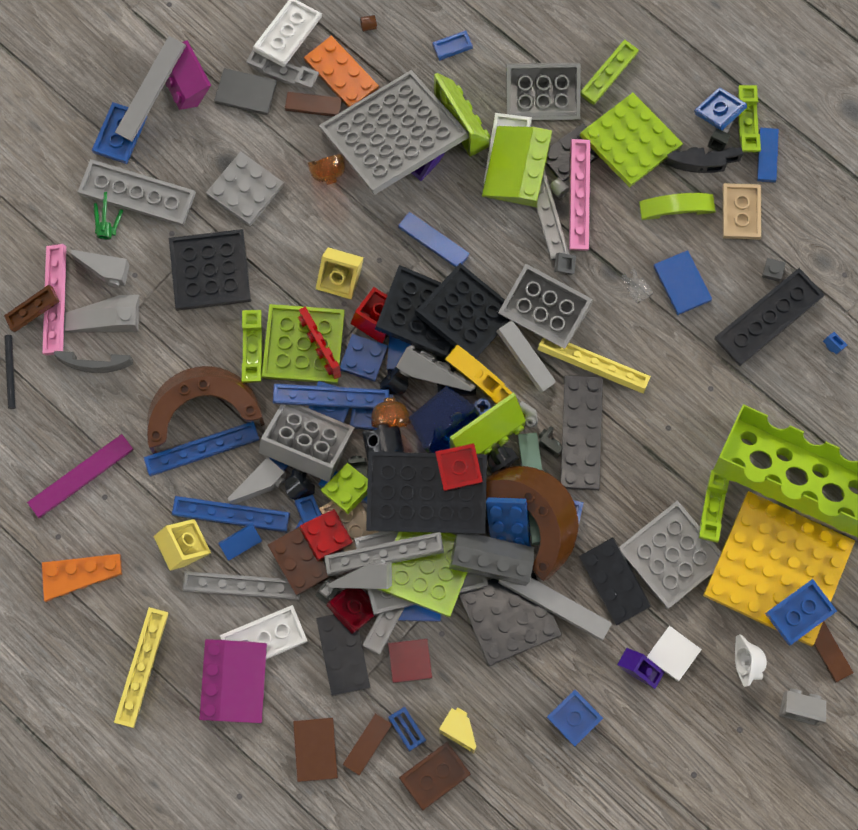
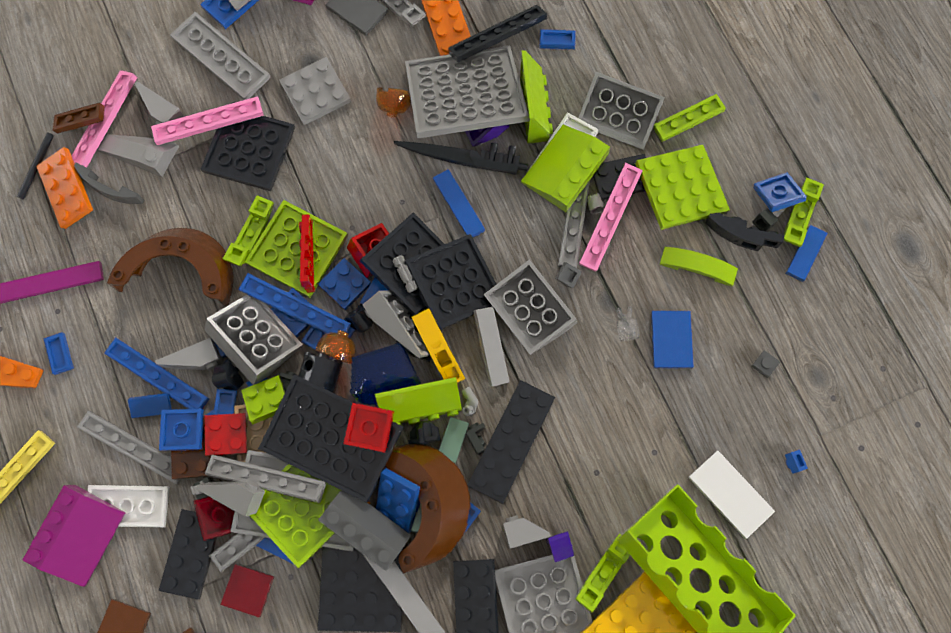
camera: 25 degrees right, 0 degrees up
green plant [94,192,123,240] -> none
blue tile [143,421,260,476] -> none
light yellow slope [153,519,211,571] -> none
reddish brown tile [285,92,342,117] -> none
light yellow slope [316,247,363,299] -> none
blue bush [474,398,491,418] -> none
light yellow plate [538,338,651,393] -> none
black plate [714,268,825,367] -> none
tan plate [723,183,761,240] -> none
none -> orange plate [36,147,93,229]
none -> blue tile [44,332,74,375]
none -> bright pink plate [151,96,264,145]
none -> blue plate [159,409,204,451]
none -> light grey axle [393,255,418,293]
none -> black piece [394,141,528,175]
none -> black plate [448,5,547,63]
none -> light grey slope [502,515,551,549]
none -> dark purple slope [546,531,574,562]
none -> white tile [688,451,775,539]

